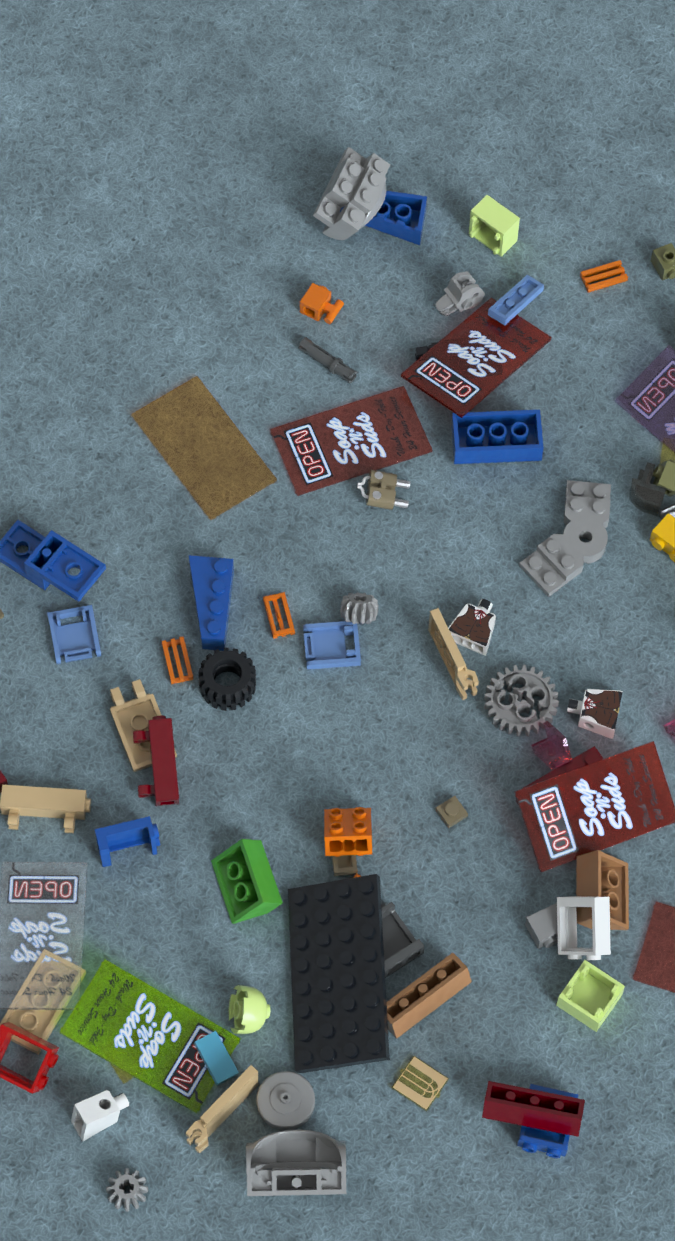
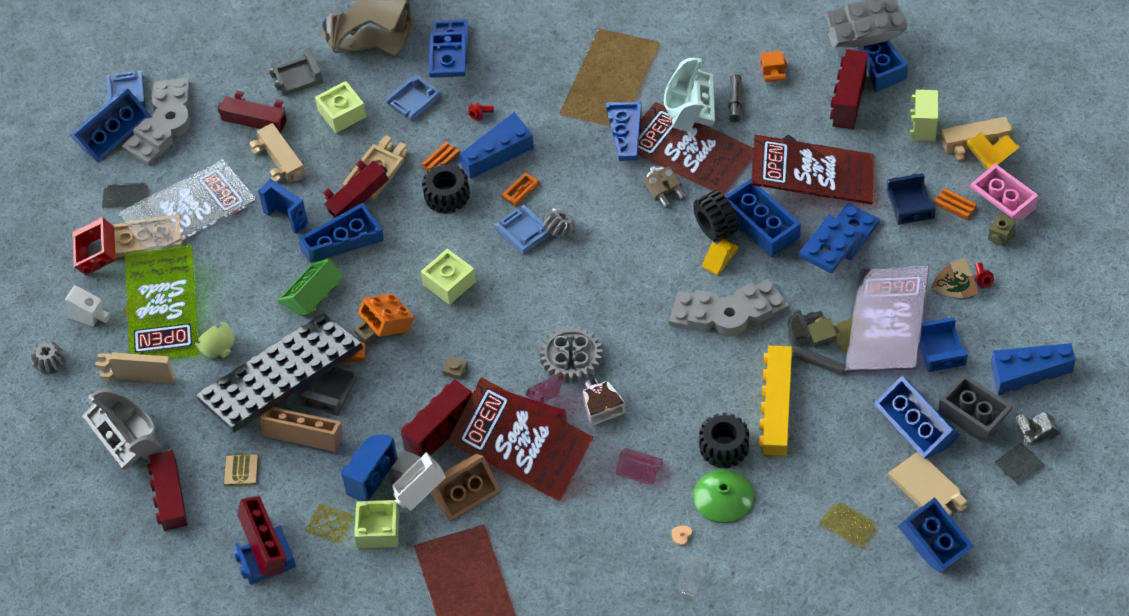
camera: 60 degrees right, 10 degrees down
medium azure tile [194,1031,239,1086] -> none
light grey wheel [256,1071,315,1131] -> none
tan tile [428,608,479,700] -> none
light grey hinge [435,271,485,316] -> none
torso [448,599,496,656] -> none
medium blue plate [488,275,544,325] -> none
none -> dark red brick [147,450,188,531]
none -> blue wedge [299,203,383,263]
none -> clear yellow window [305,503,353,543]
none -> yellowish green container [315,81,367,133]
none -> blue brick [341,434,398,501]
none -> dark red brick [401,379,475,457]
none -> yellowish green container [421,249,476,305]
none -> red plate [468,103,494,121]
none -> wing [605,102,642,161]
none -> light aqua piece [664,58,715,132]
none -> black tyre [693,190,738,242]
none -> yellow slope [702,239,738,276]
none -> blue bracket [799,203,880,274]
none -> dark red brick [830,49,868,130]
none -> dark blue panel [887,173,936,225]
none -> tan brick [941,116,1013,161]
none -> yellow panel [966,132,1020,170]
none -> bright pink slope [970,164,1038,219]

